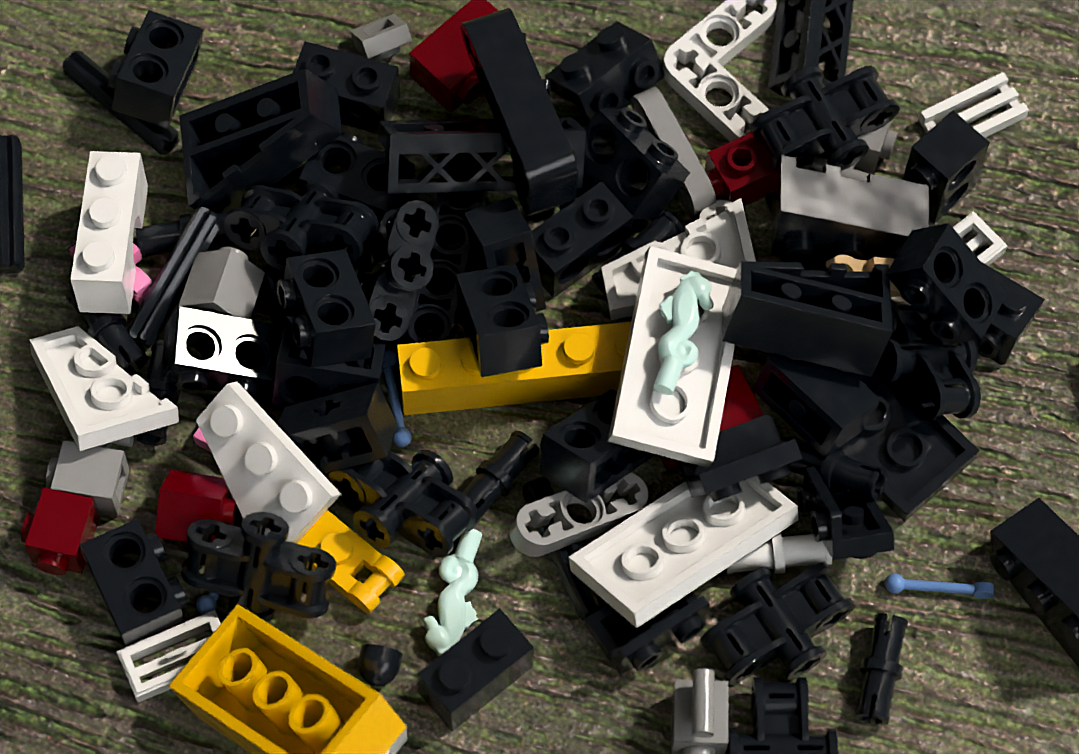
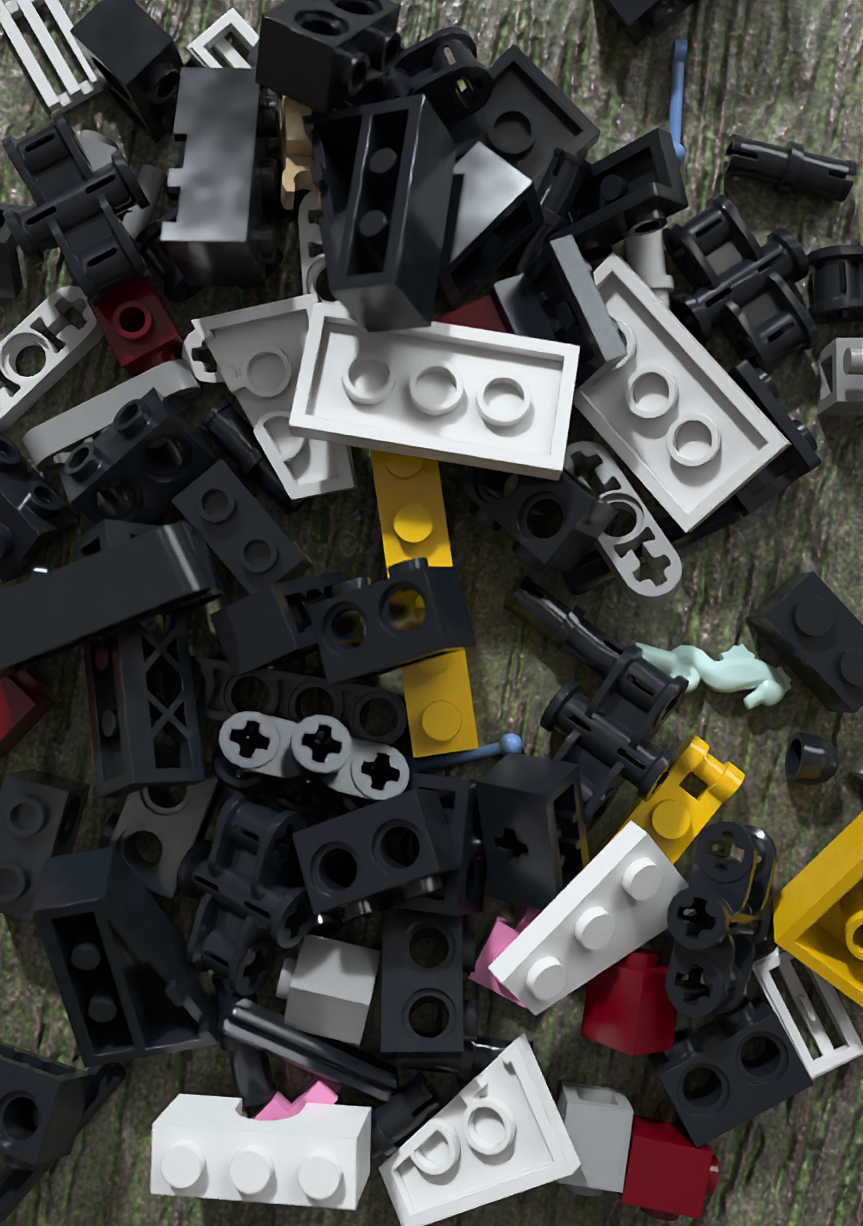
camera: 85 degrees left, 20 degrees up
light aqua animal [653,270,714,395] -> none

